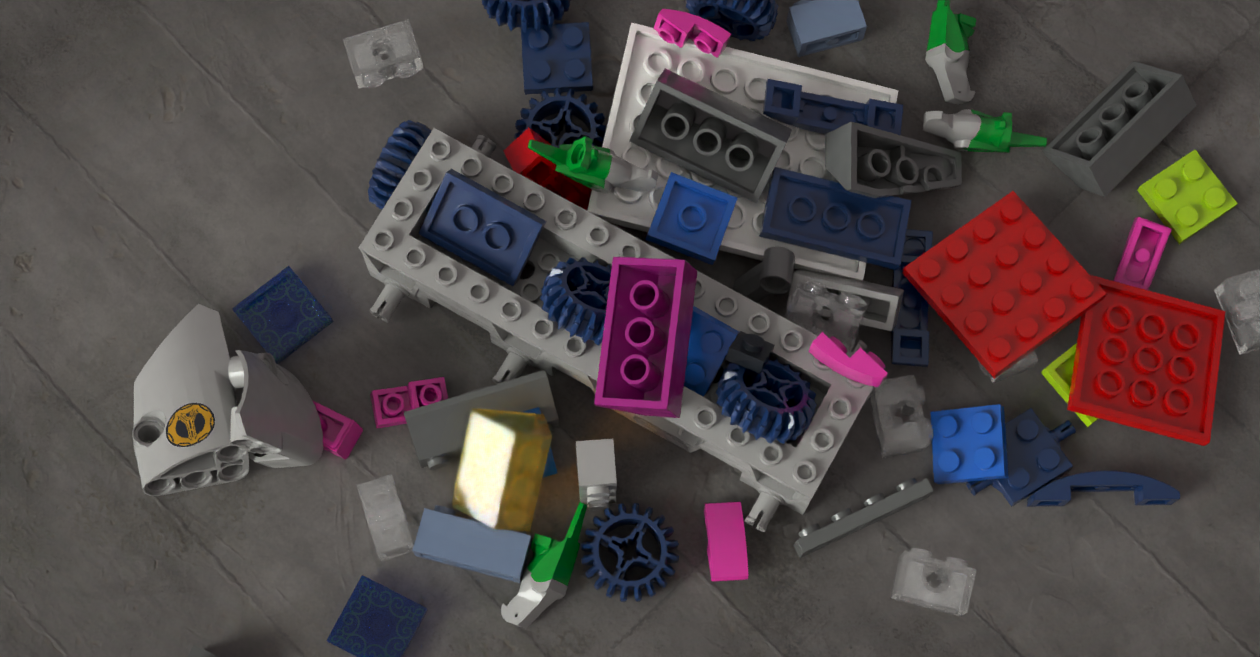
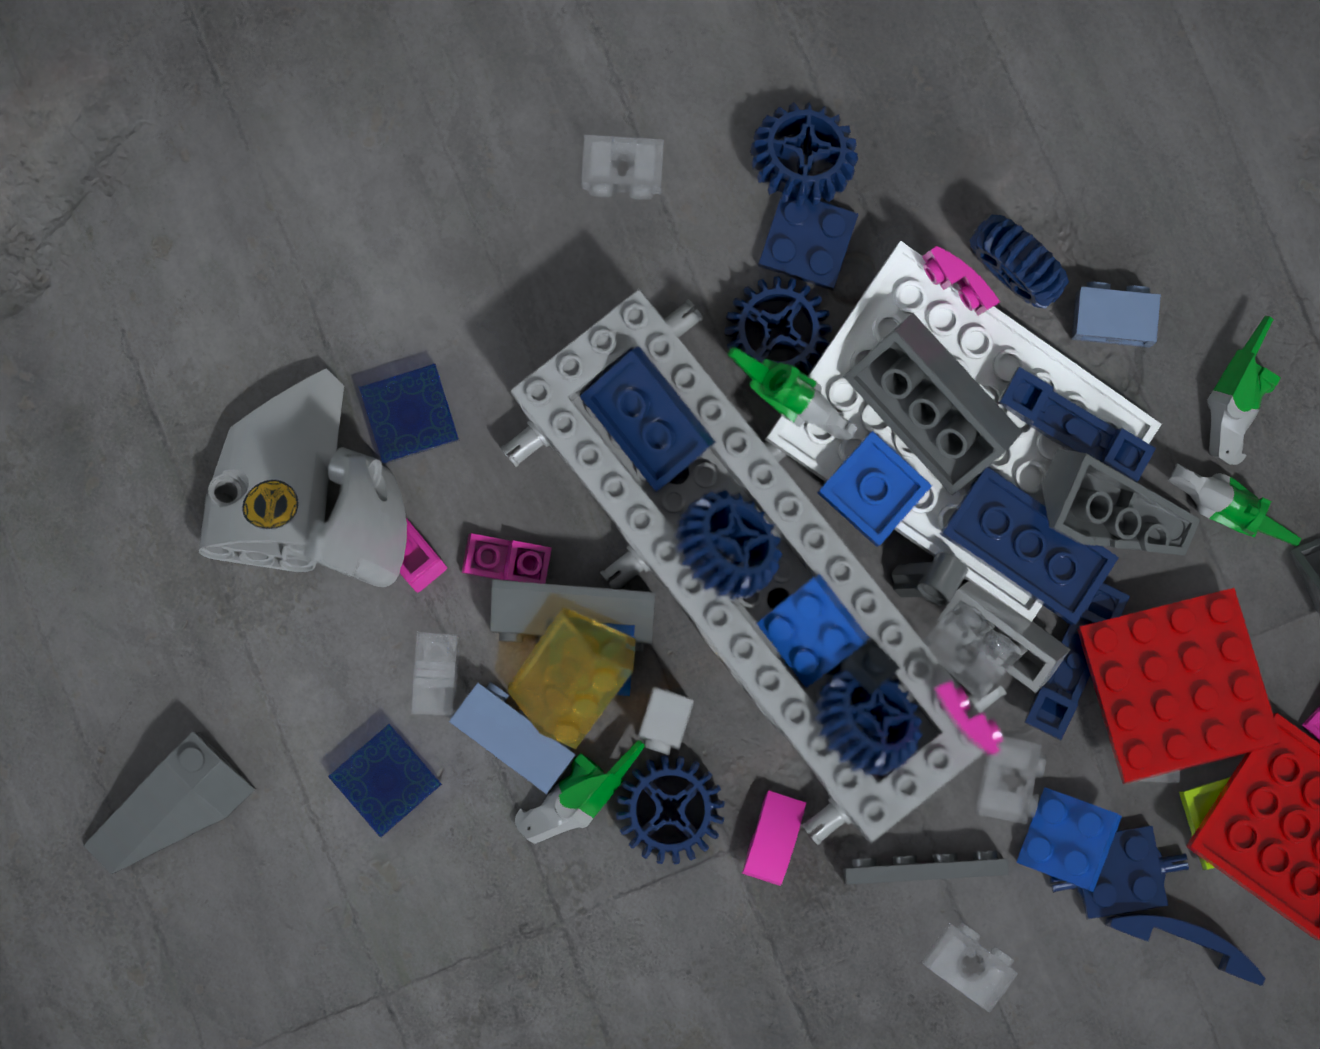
camera: 25 degrees right, 10 degrees up
dark blue gear [368,120,432,210] -> none
red slope [503,127,592,210] -> none
magenta slope [594,257,697,418] -> none

